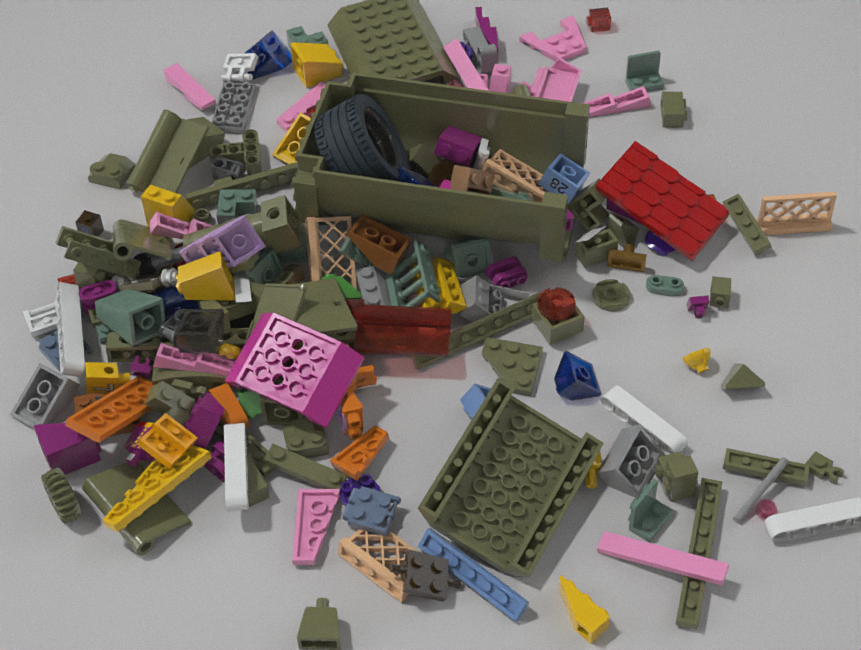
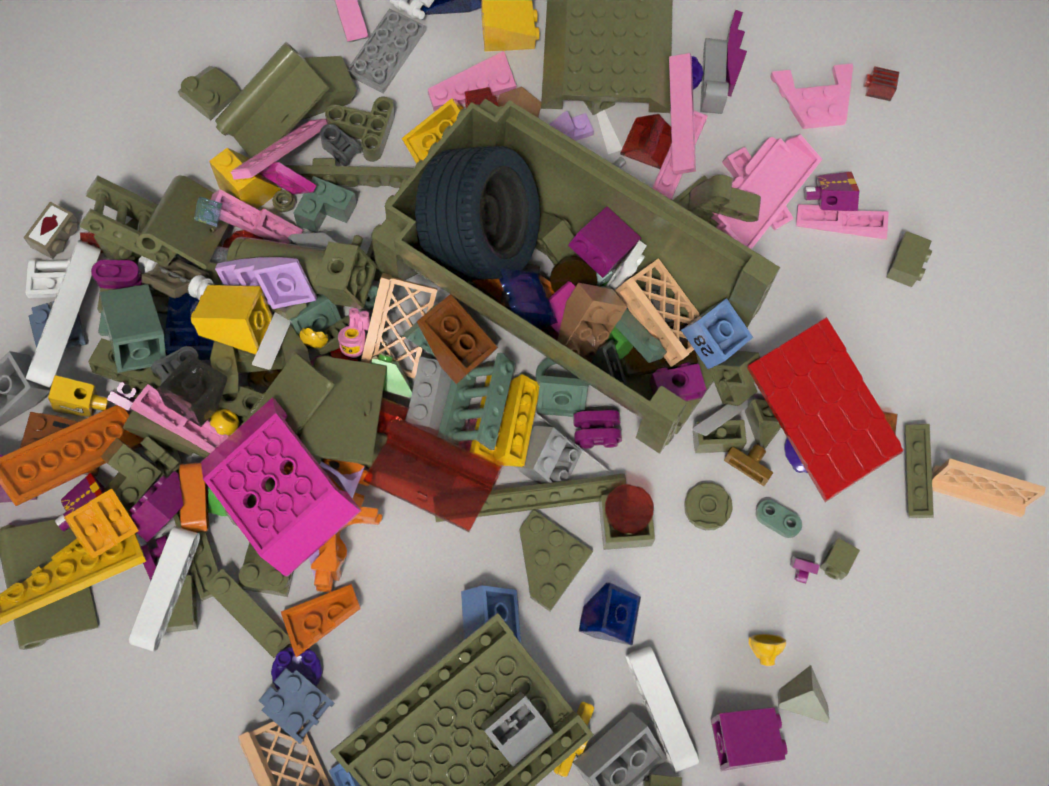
camera: 15 degrees right, 20 degrees up
dark brown brick [75,210,104,237] -> none
bright pink wing [292,489,340,565] -> none
bright pink slope [489,64,511,93] -> none
sand green bracket [625,50,664,92] -> none
none -> brick [24,202,79,259]
none -> clear light blue plate [194,197,222,227]
none -> bright pink tile [231,119,327,180]
none -> dark pink plate [258,162,316,194]
none -> yellow plate [299,328,328,349]
none -> bright pink piece [338,308,370,358]
none -> light grey slope [480,691,554,767]
none -> magenta slope [711,707,788,771]
none -> magenta torso [805,171,860,211]

